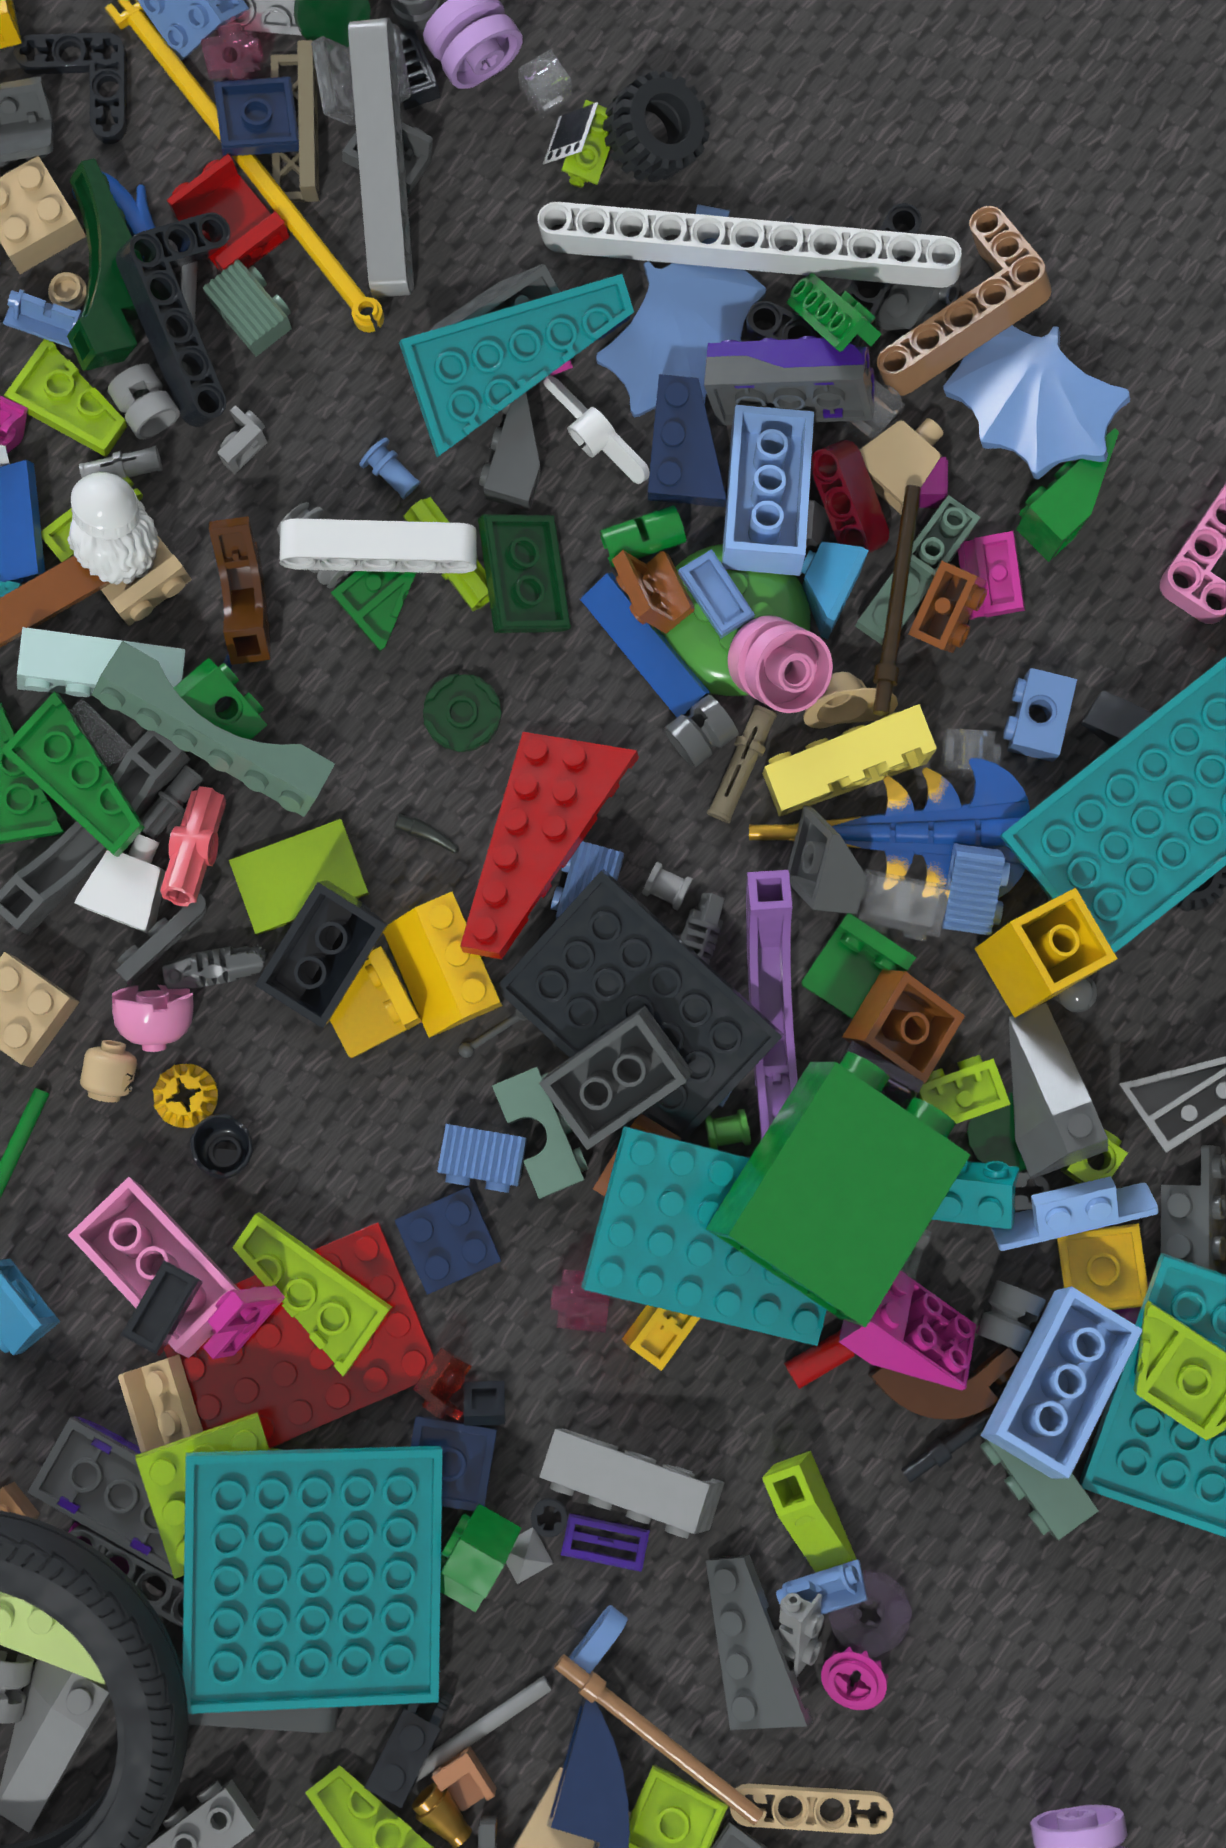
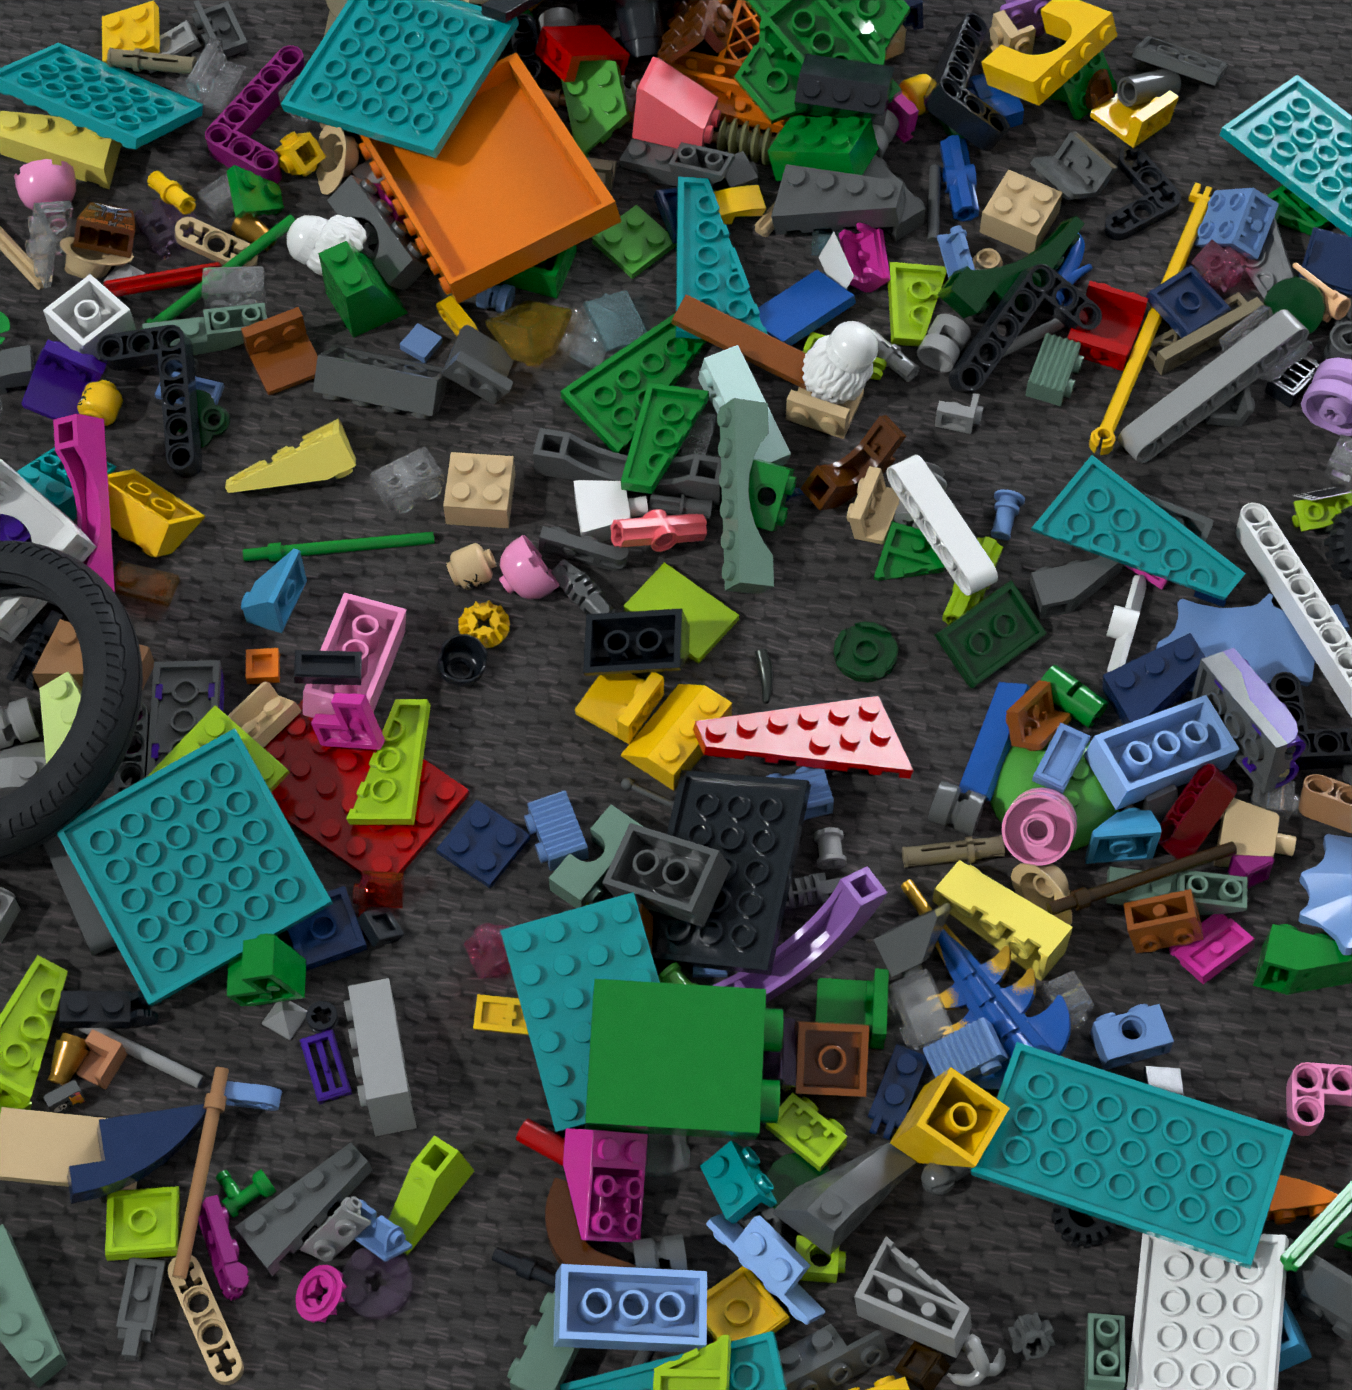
camera: 60 degrees right, 20 degrees down
green bracket [787,273,882,352] -> none
none -> magenta hinge [198,1195,250,1301]
none -> green piece [215,1169,277,1218]
none -> orange plate [246,648,280,684]
none -> tan bracket [847,466,899,544]
none -> dark blue hinge [868,1044,928,1140]

